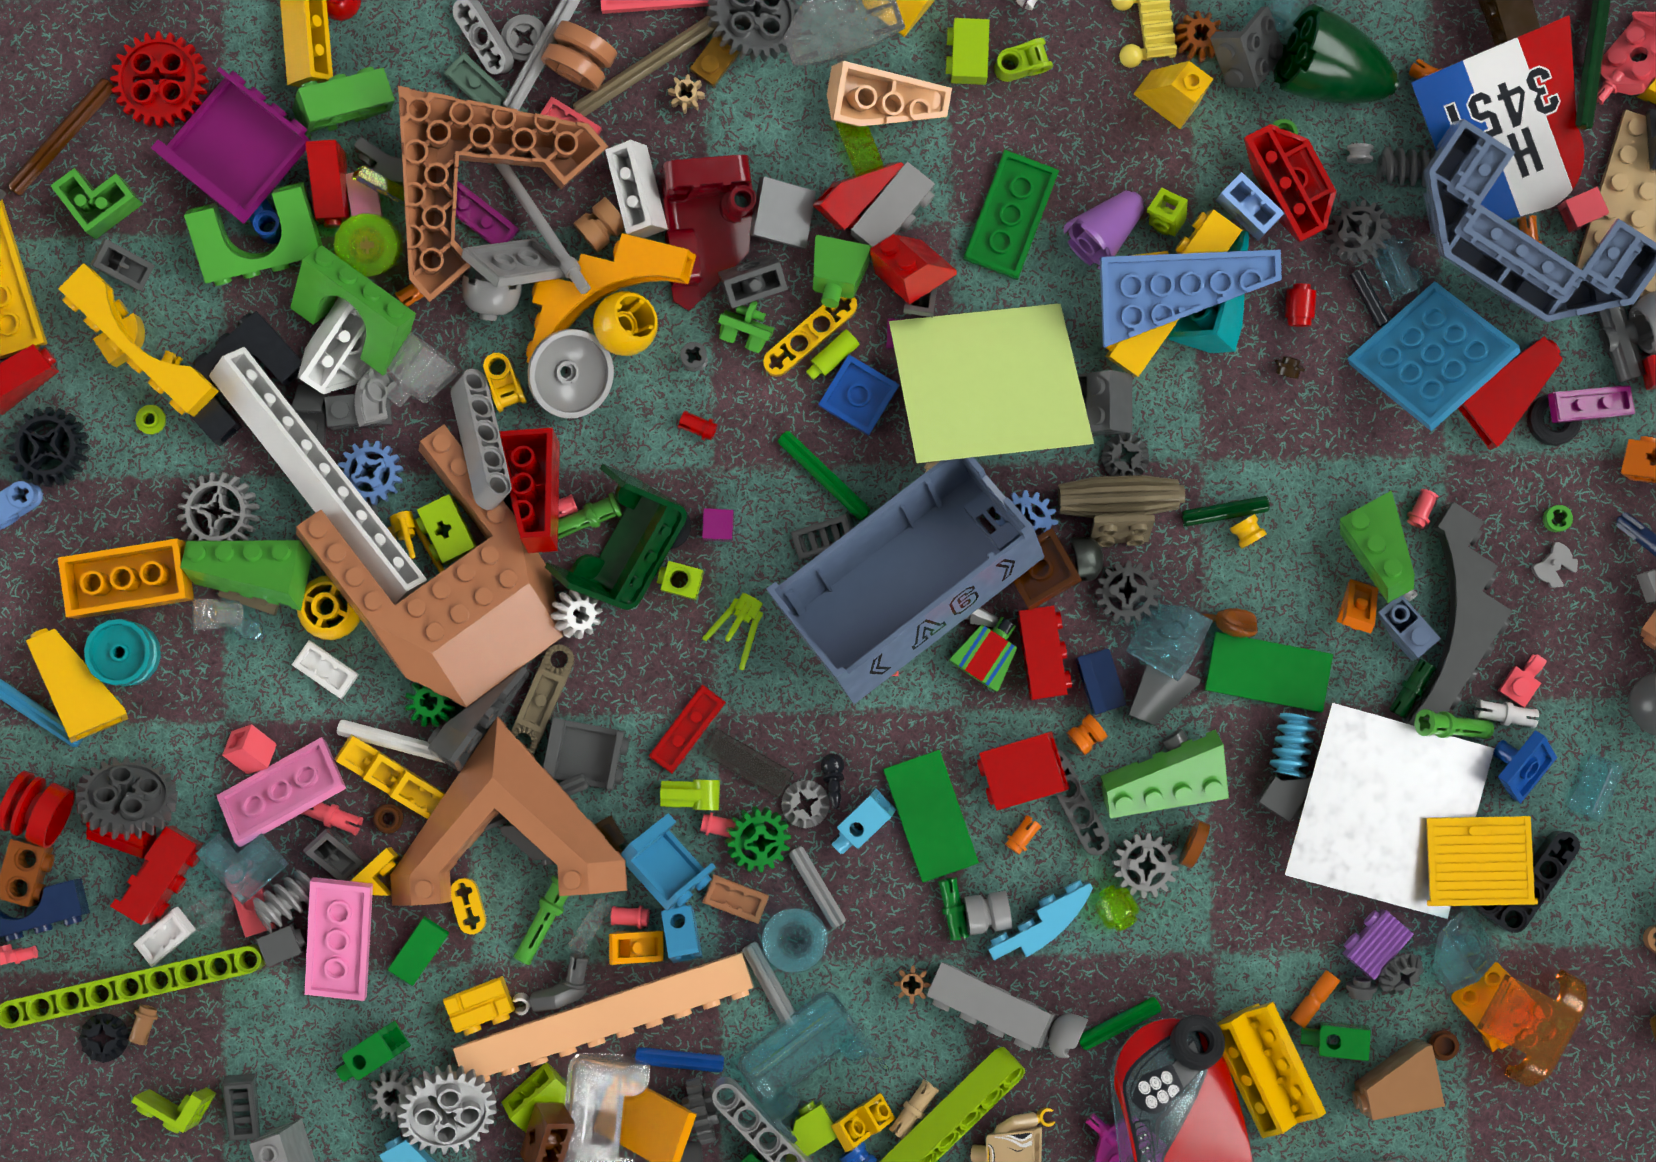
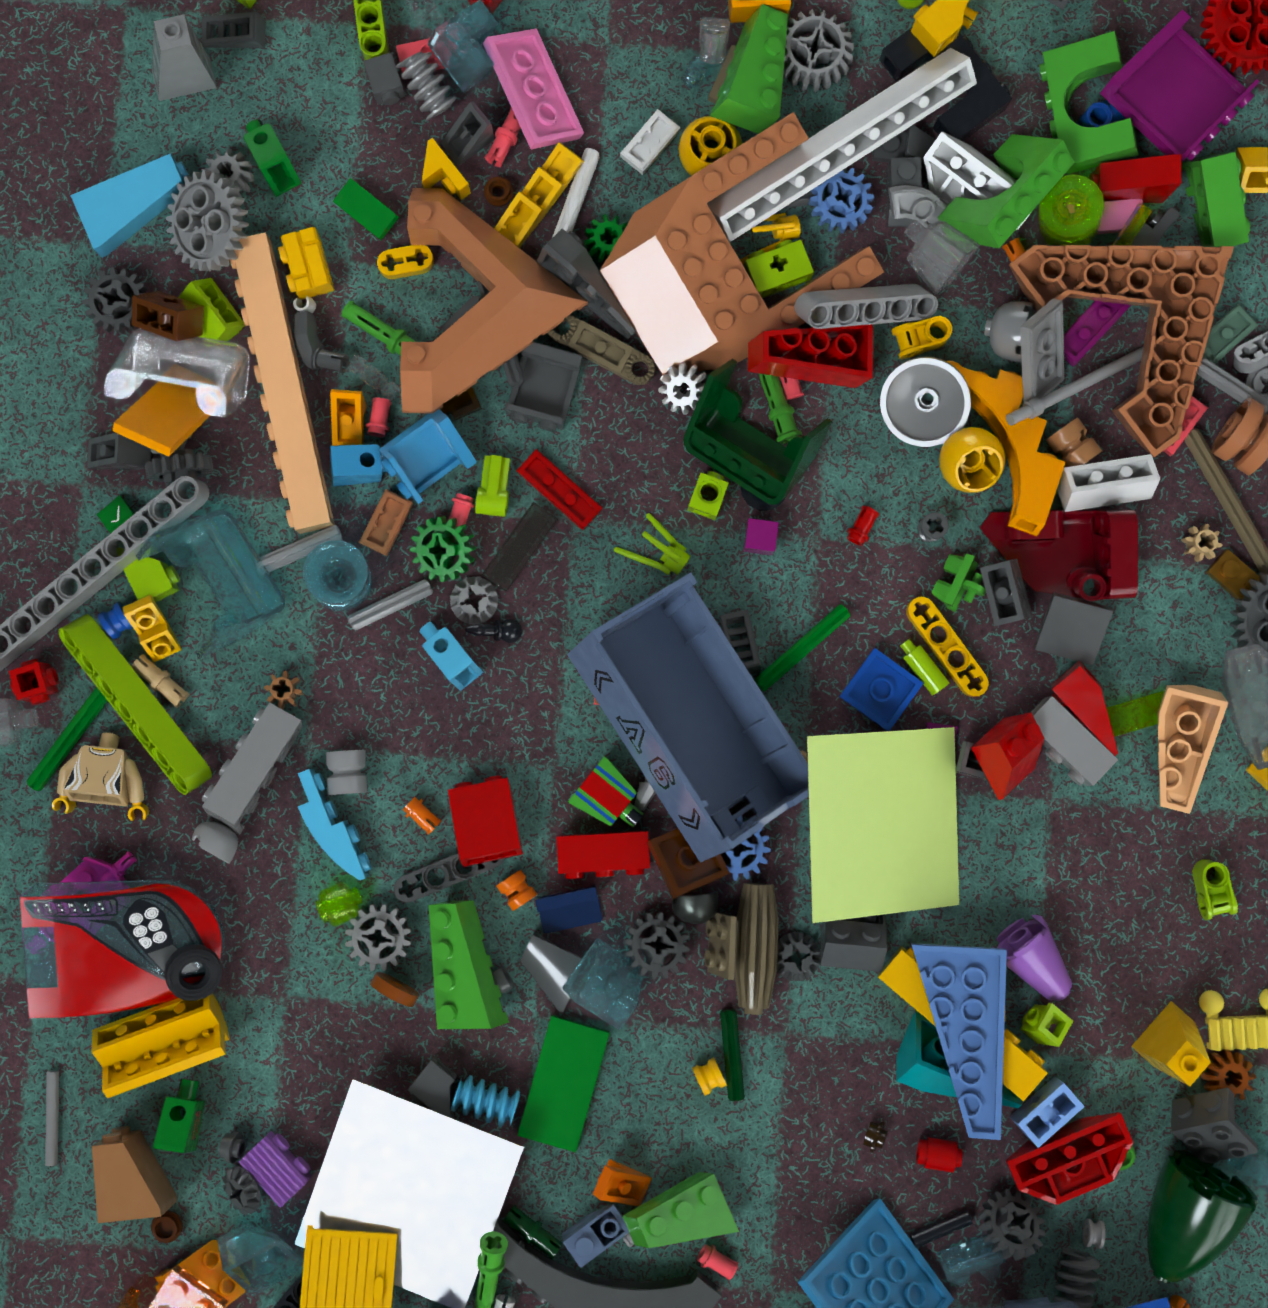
camera: 90 degrees right, 0 degrees up
coral panel [222,724,276,774] -> none
bright pink plate [304,877,373,1001] -> none
blue axle [635,1047,724,1073] -> none
bright green torso [813,235,871,308] -> none
green tile [883,750,979,883] -> none
green pin [938,877,969,941] -> none
lime brick [945,18,990,85] -> none
green tile [963,149,1059,280] -> none
green axle [1079,997,1162,1050] -> none
dark orange piece [1199,608,1258,638] -> none
orange piece [1290,970,1340,1028] -> none

